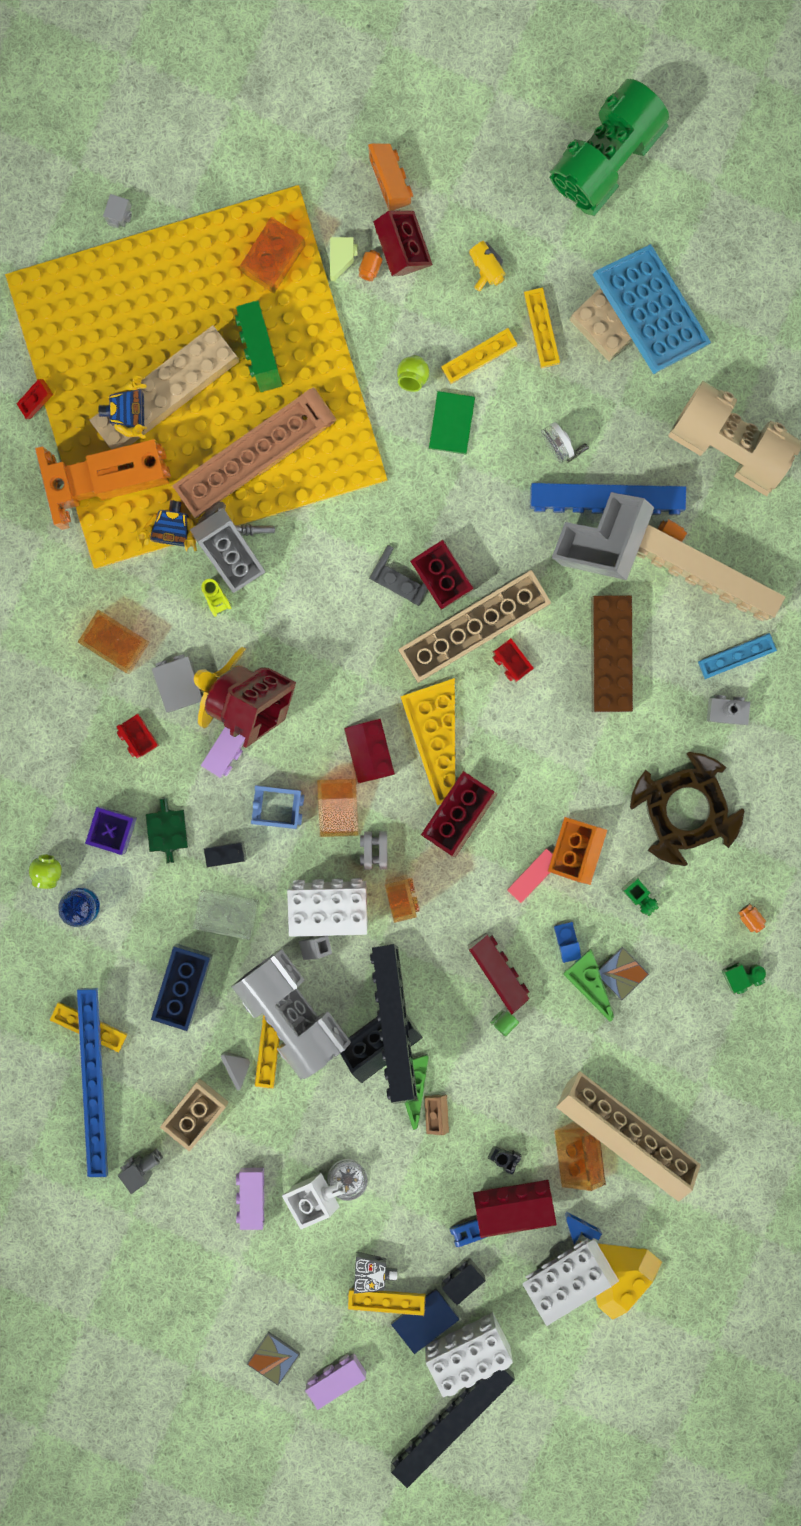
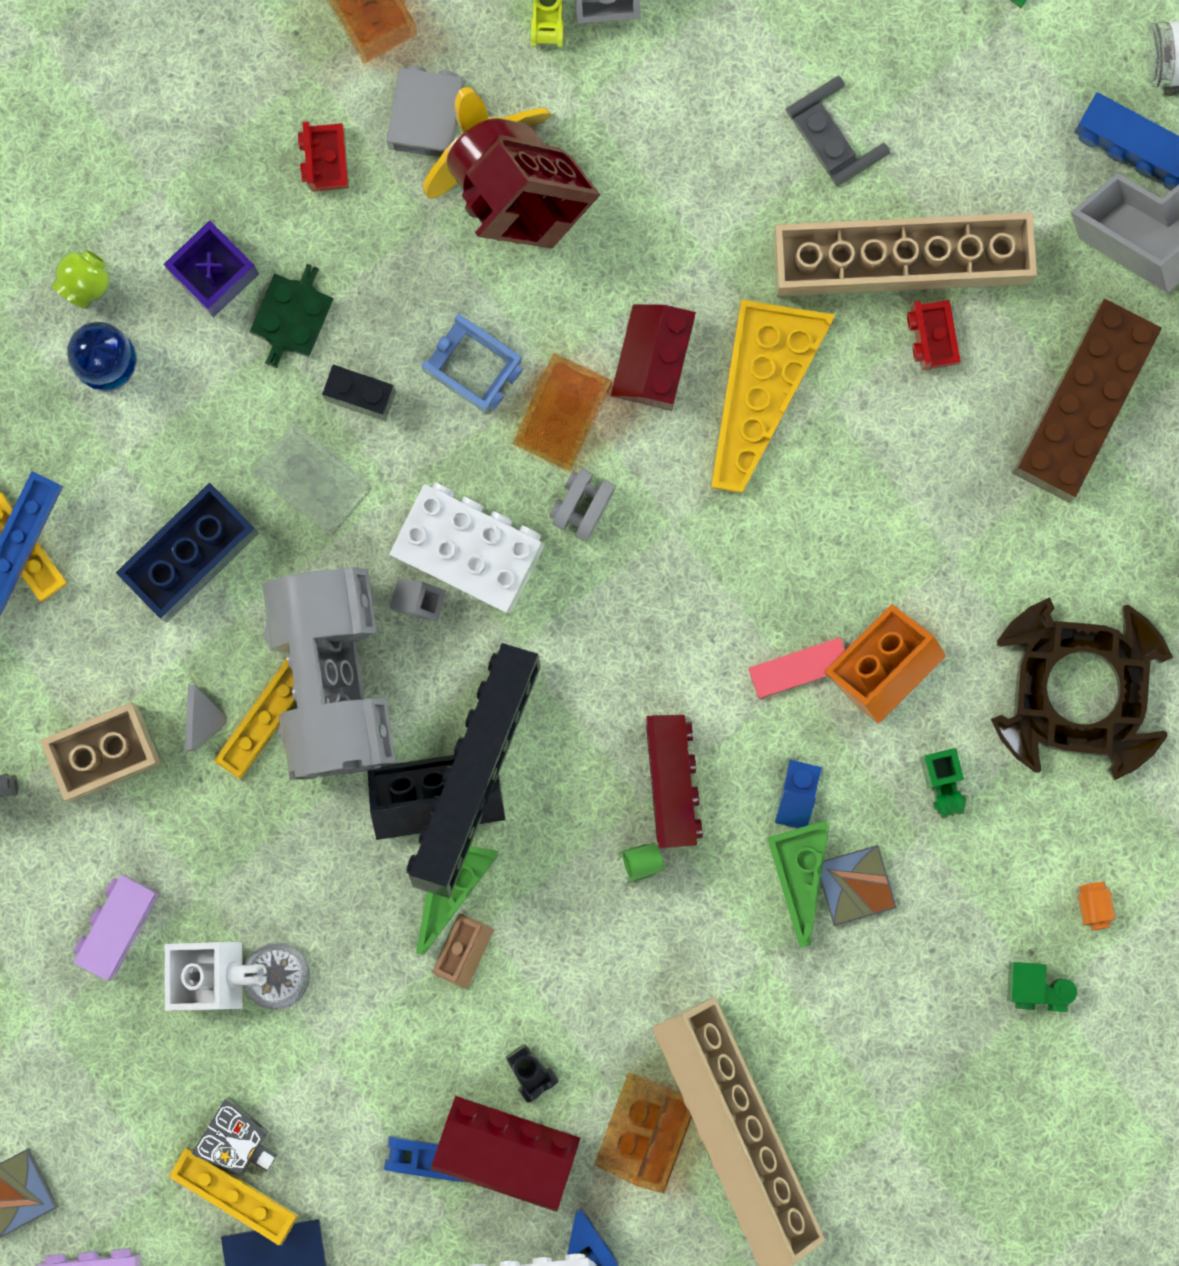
camera: 30 degrees right, 5 degrees down
lavender brick [201,727,245,778] -> none
clear orange brick [385,874,420,923] -> none
dark red slope [410,540,475,610] -> none
dark red slope [421,771,498,858] -> none
black brick [441,1258,486,1306] -> none

